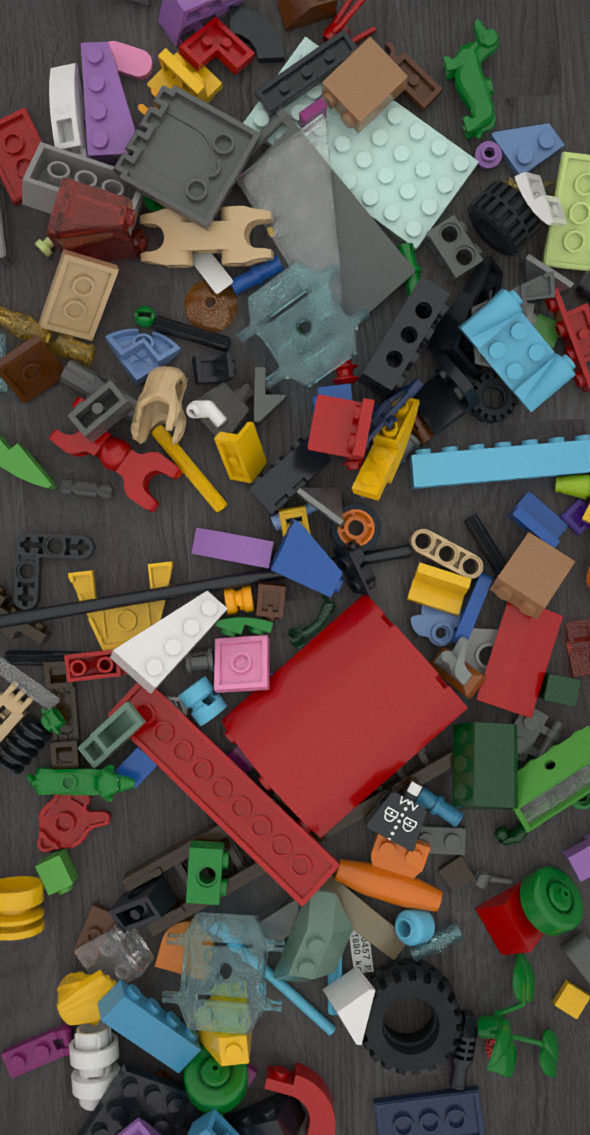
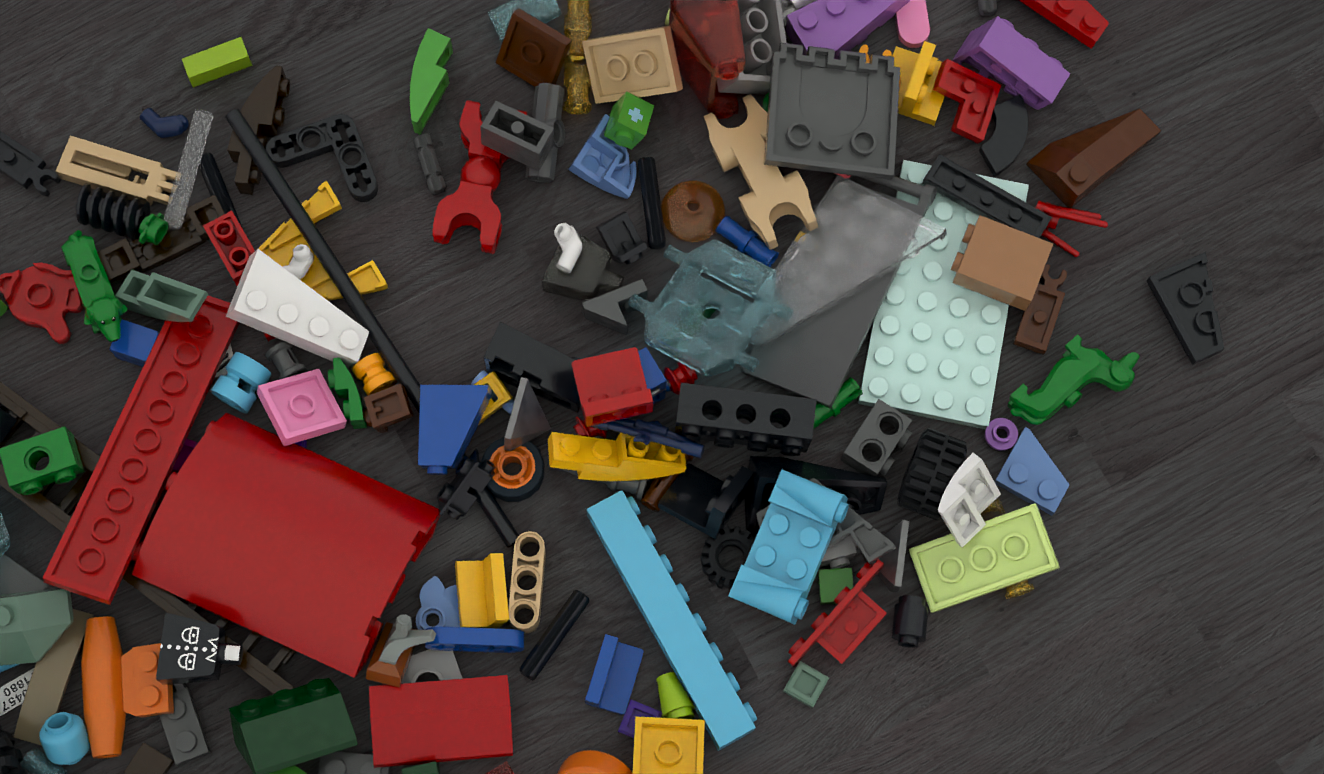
camera: 55 degrees right, 15 degrees down
tan hair [130,366,188,445] -> none
green hinge [134,305,156,329] -> none
yellow axle [151,425,227,513] -> none
medium lavender slope [191,527,274,568] -> none
white sticker [193,253,233,294] -> none
yellow panel [214,422,267,483] -> none
clear green piece [288,594,336,648] -> none
magenta tile [299,98,327,133] -> none
dark azure pin [417,787,464,827] -> none
medium nougat brick [490,532,576,619] -> none
none -> white arm [282,244,314,280]
none -> bright green brick [604,91,654,150]

